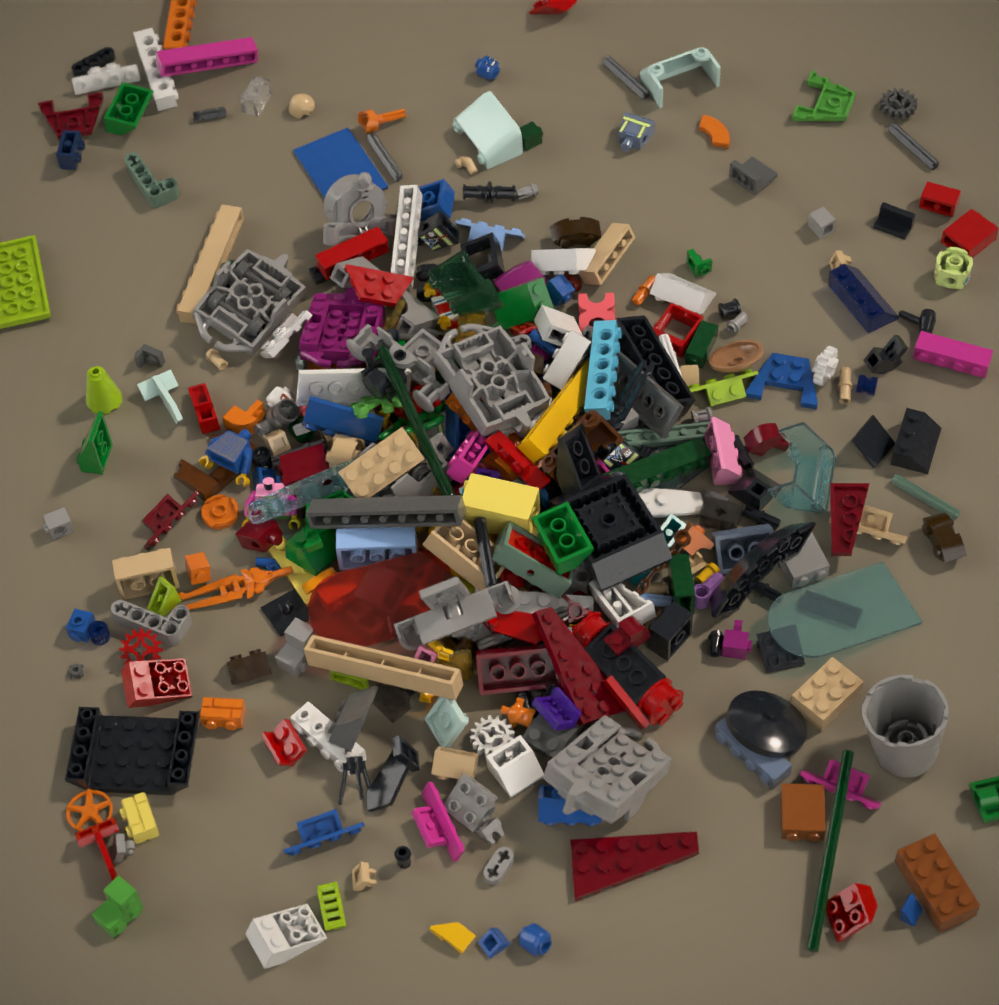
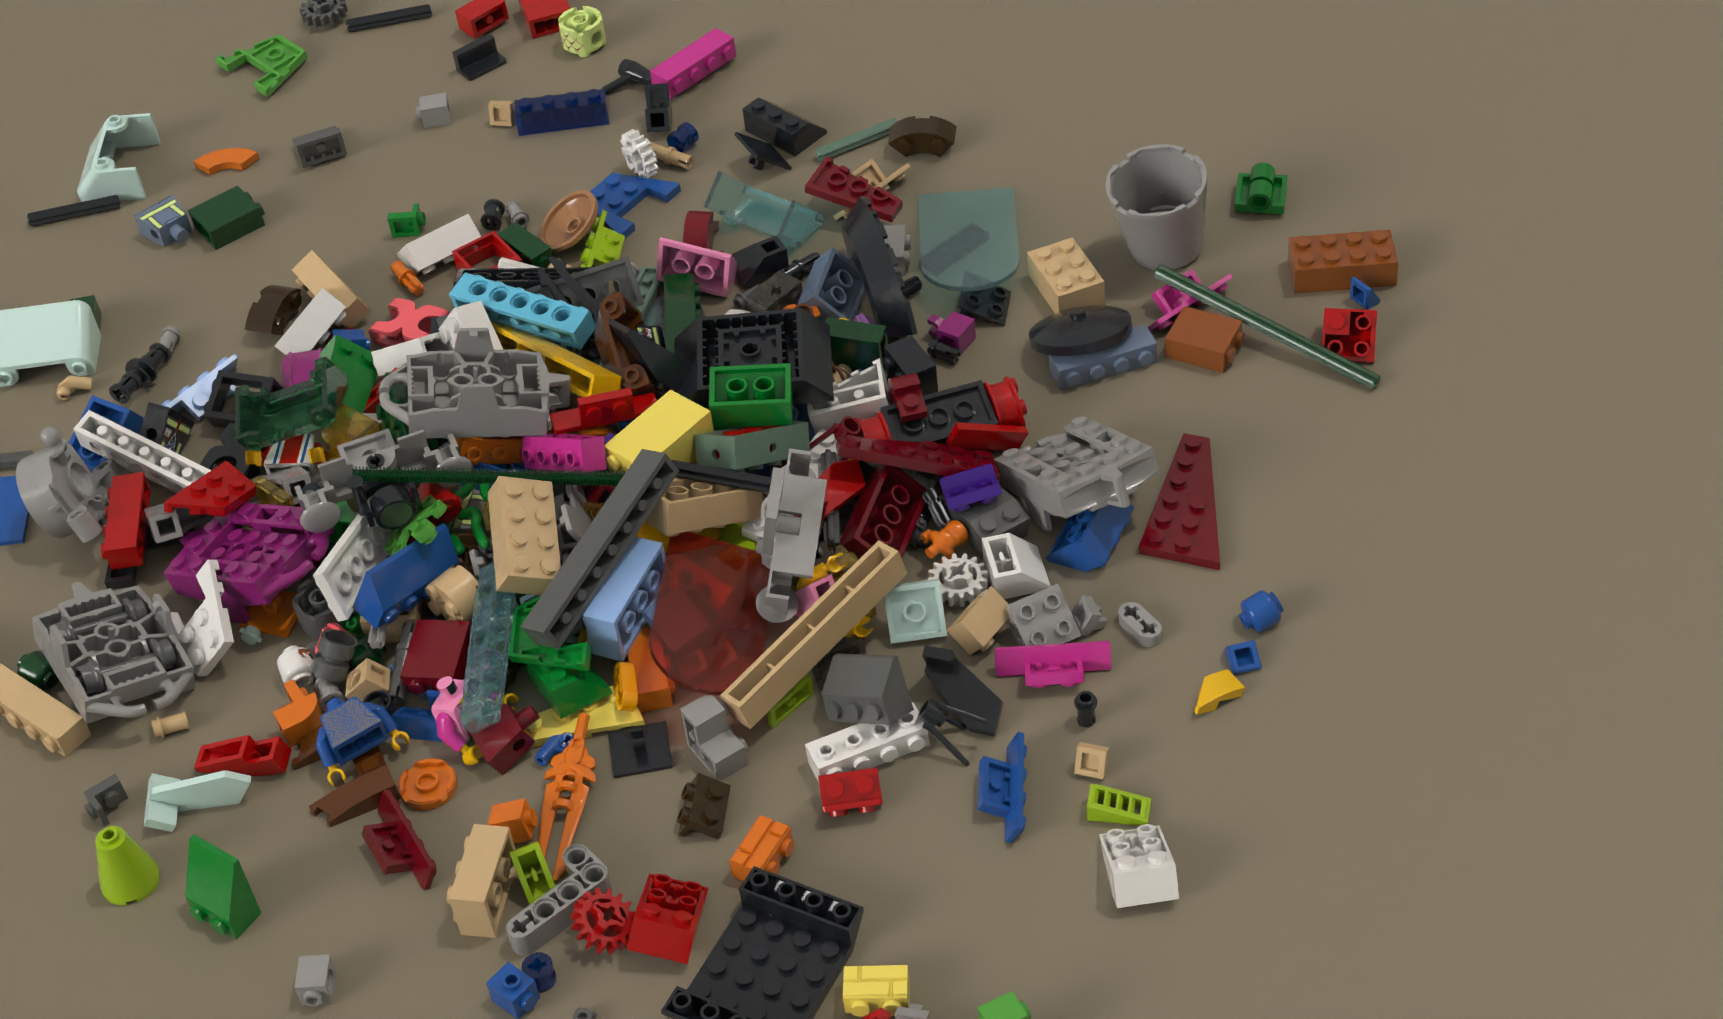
camera: 65 degrees left, 10 degrees down
none -> dark green brick [188,185,265,250]

